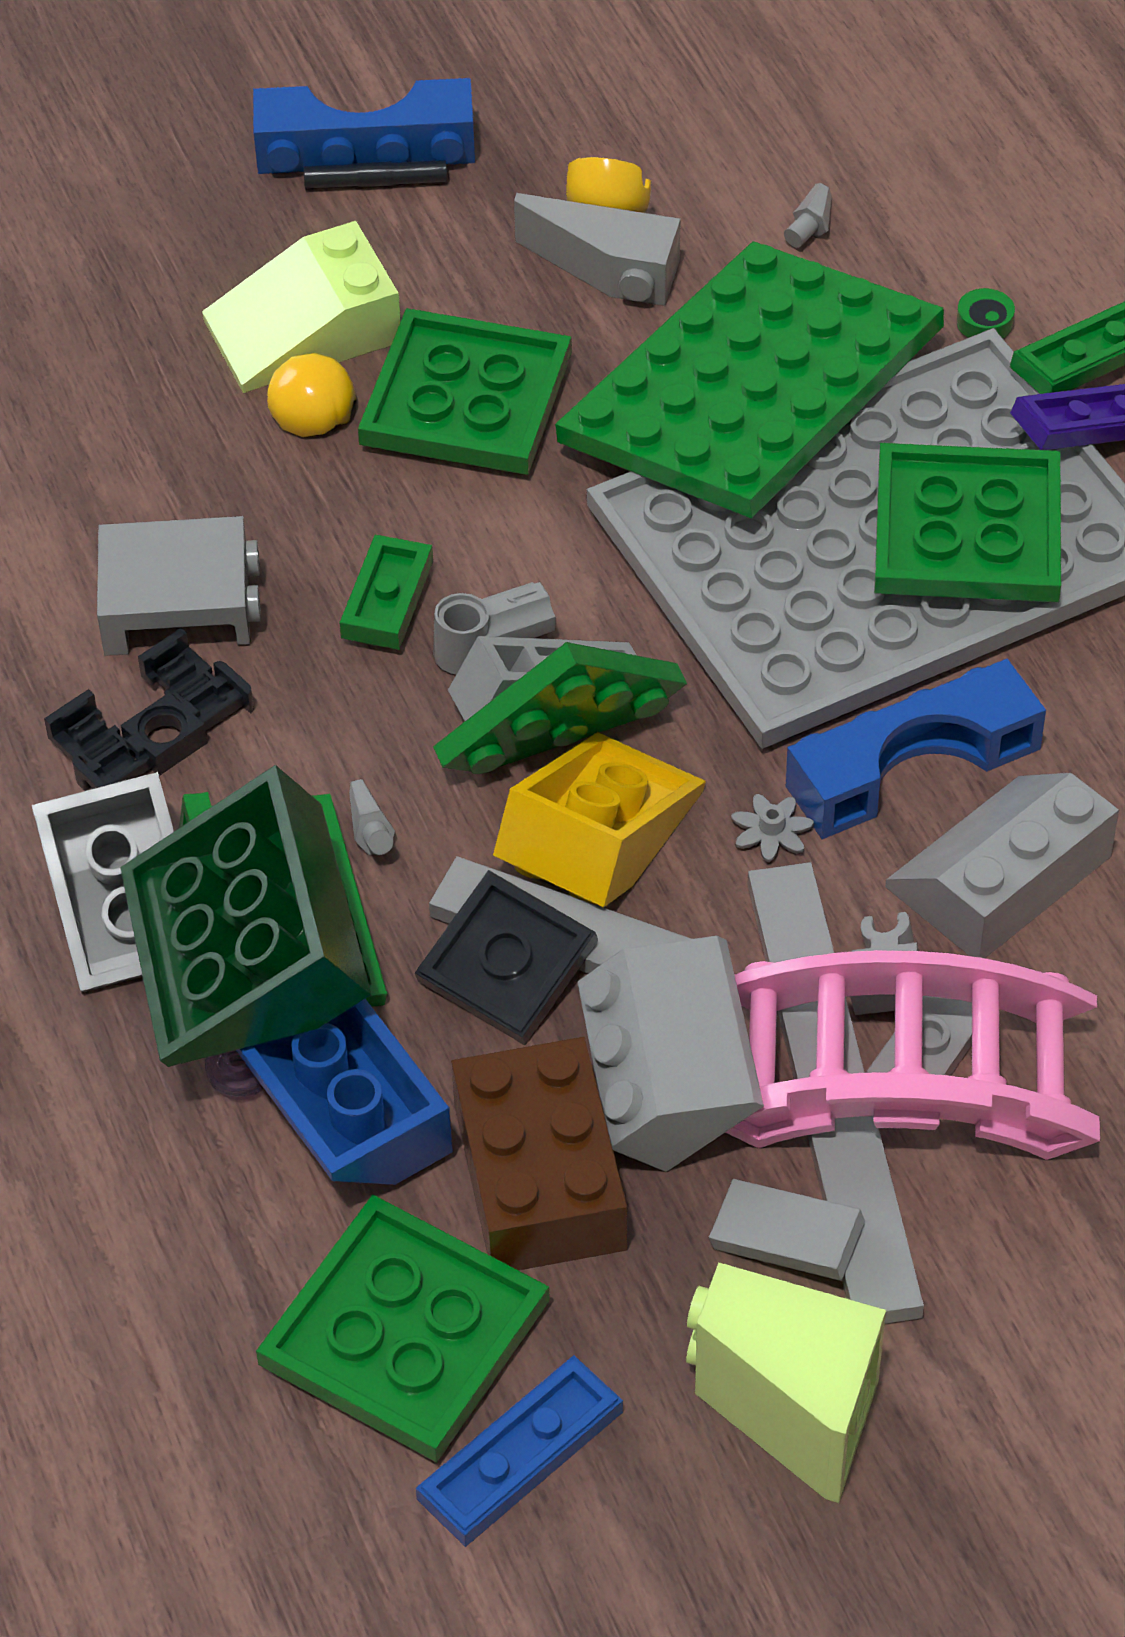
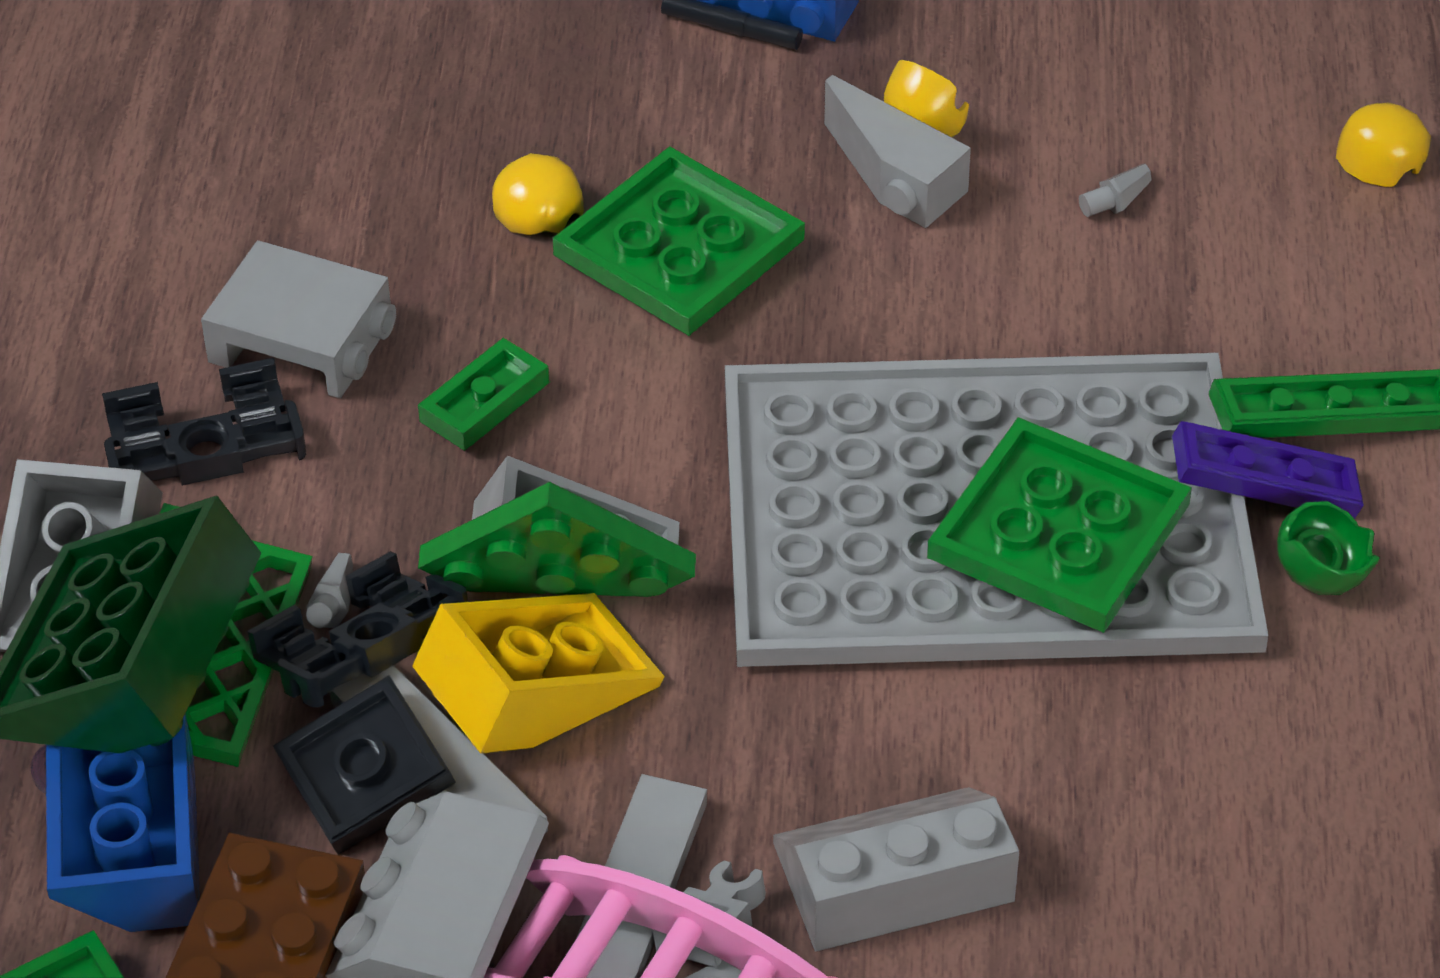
camera: 25 degrees right, 5 degrees down
yellowish green slope [202,221,401,393] -> none
light grey piece [433,582,556,674] -> none
green plate [555,241,944,519] -> none
light grey plant [731,794,814,862] -> none
blue arch [785,658,1046,839] -> none
green tile [957,288,1015,339] -> none
none -> black piece [247,551,468,707]
none -> yellow hair [1336,102,1431,187]

